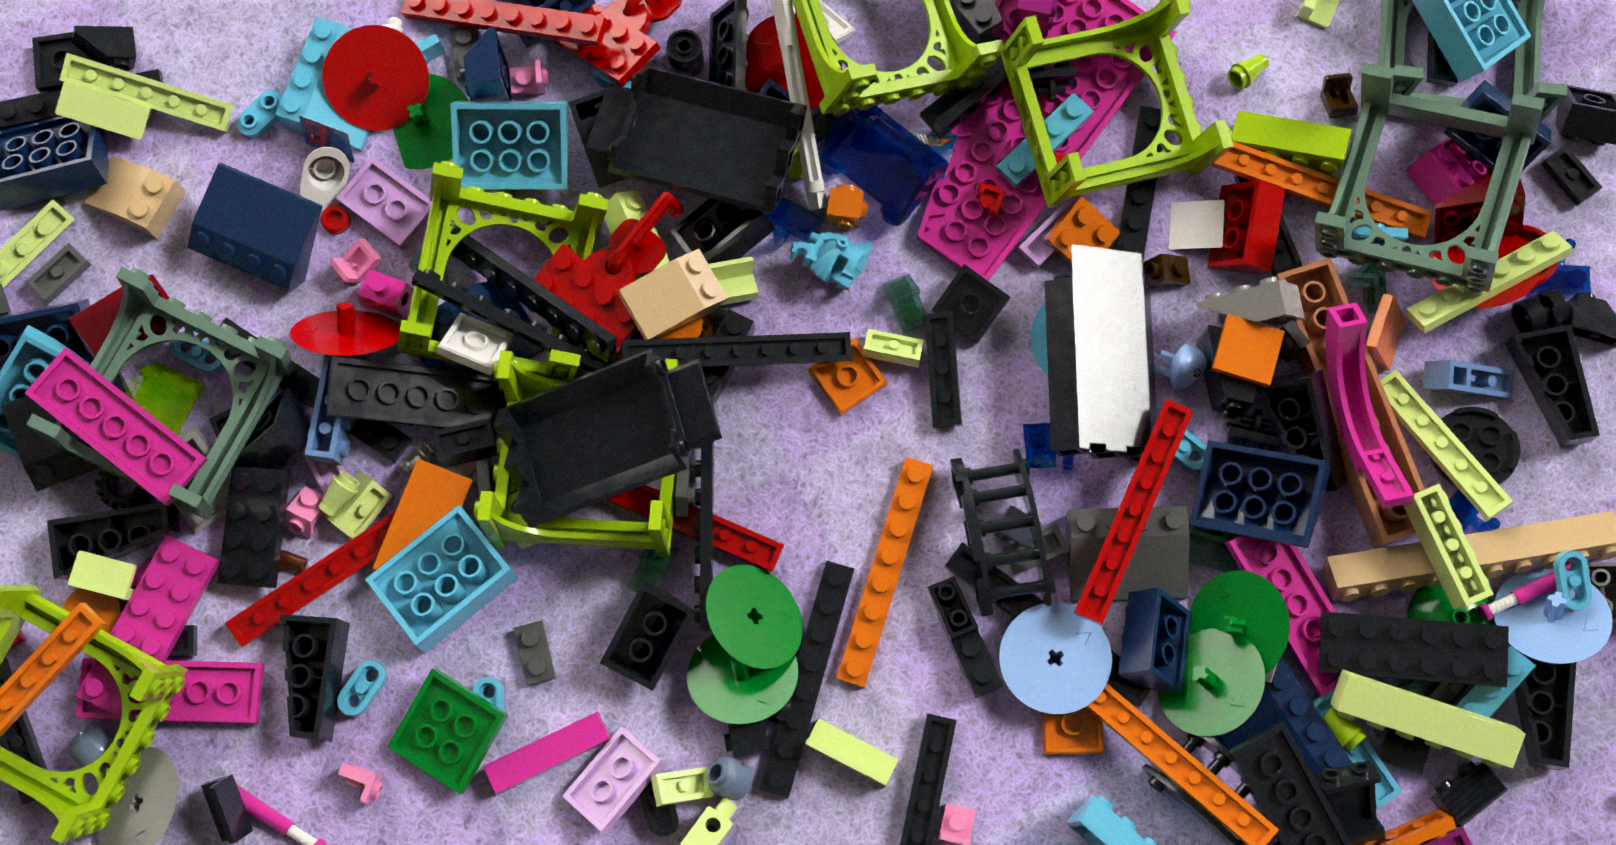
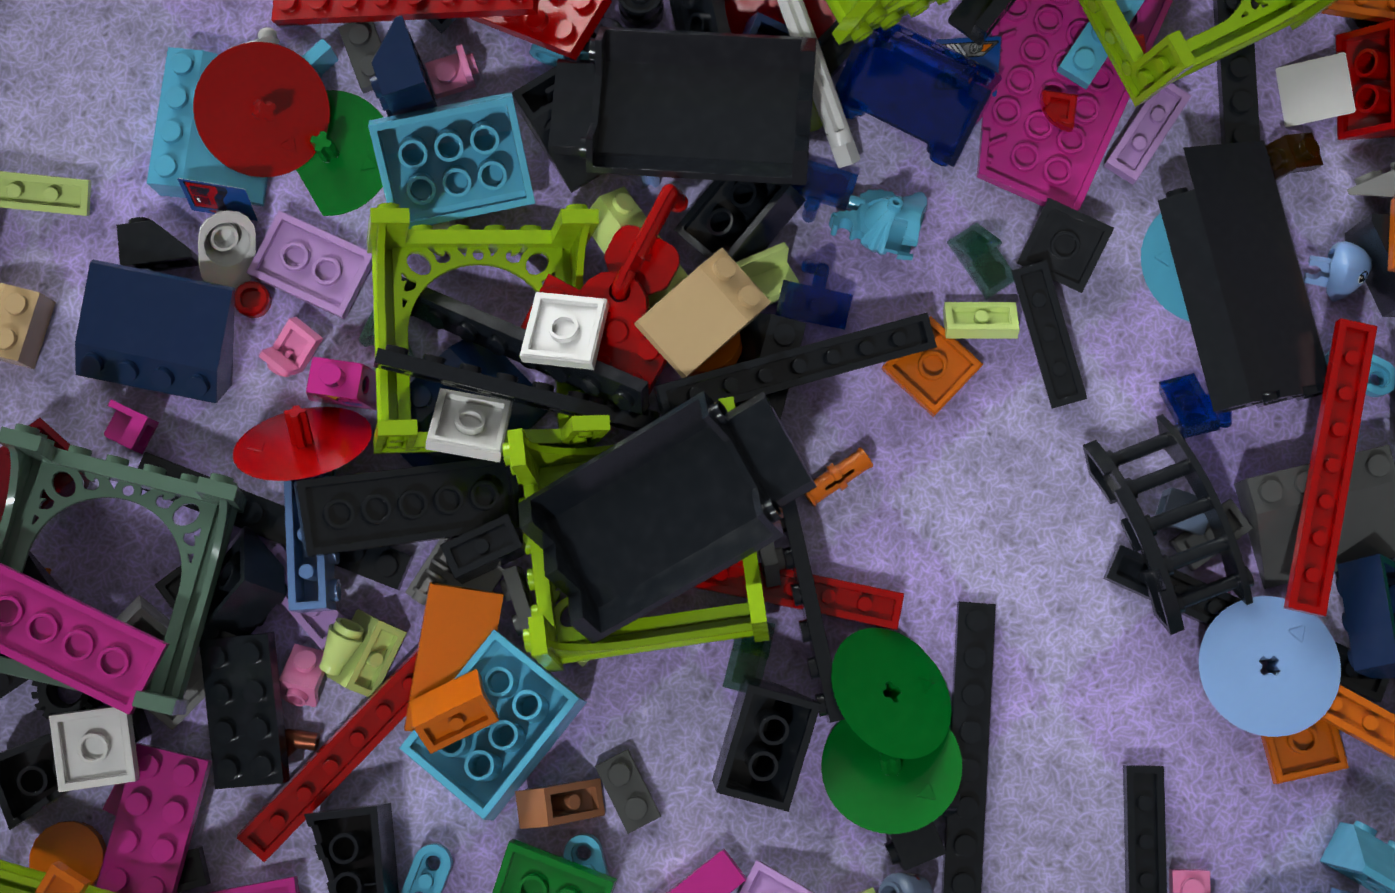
camera: 10 degrees left, 5 degrees up
yellowish green panel [68,551,137,600] -> none
clear neon green hinge [134,361,205,434] -> none
medium azure plate [169,332,226,374] -> none
medium azure plate [236,90,283,139] -> none
yellowish green panel [805,718,899,787] -> none
orange brick [826,184,868,230] -> none
orange plate [836,457,933,688] -> none
black slope [927,576,1003,699] -> none
orange plate [1044,196,1120,265] -> none
none -> white plate [49,706,140,792]
none -> dark pink panel [104,399,159,455]
none -> black slope [116,217,199,272]
none -> orange panel [410,669,499,754]
none -> nougat slope [515,778,605,829]
none -> white tile [519,292,609,370]
none -> clear blue plate [776,259,853,330]
none -> orange pin [804,447,873,507]

